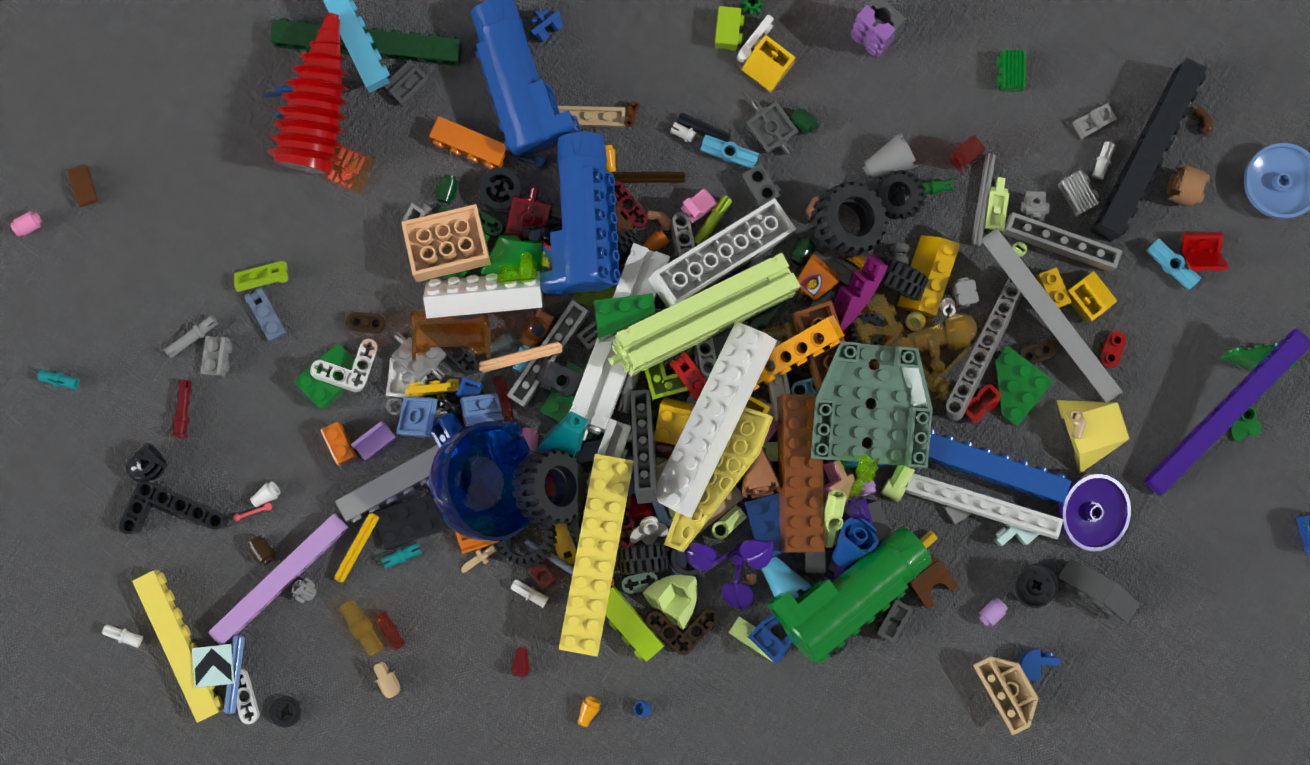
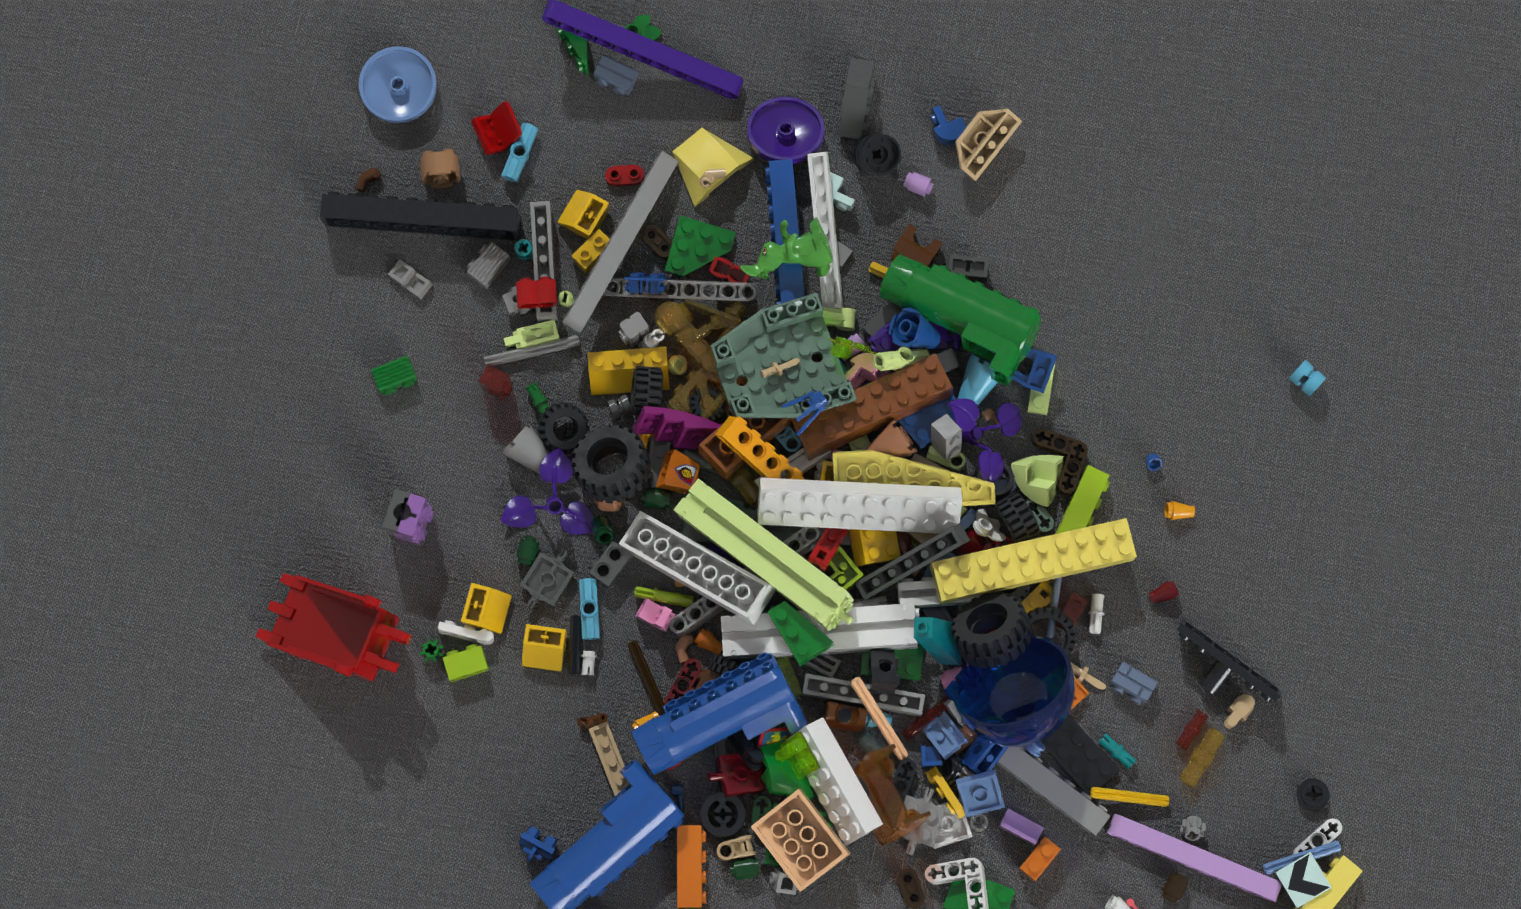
camera: 115 degrees left, 5 degrees down
white axle [1092,141,1115,180] -> none
none -> dark purple plant [501,449,593,535]
none -> teal bush [515,239,533,261]
none -> red brick [516,276,557,309]
none -> yellow slope [522,624,568,672]
none -> dark green brick [591,516,614,544]
none -> sand blue brick [593,55,639,96]
none -> blue hinge [624,273,671,294]
none -> tan piece [716,835,756,861]
none -> bright green animal [740,217,833,280]
none -> tan piece [760,358,800,378]
none -> blue plant [782,390,829,436]
none -> light grey piece [931,414,962,461]
none -> sand blue brick [1109,661,1158,705]
none -> black plate [1177,619,1281,702]

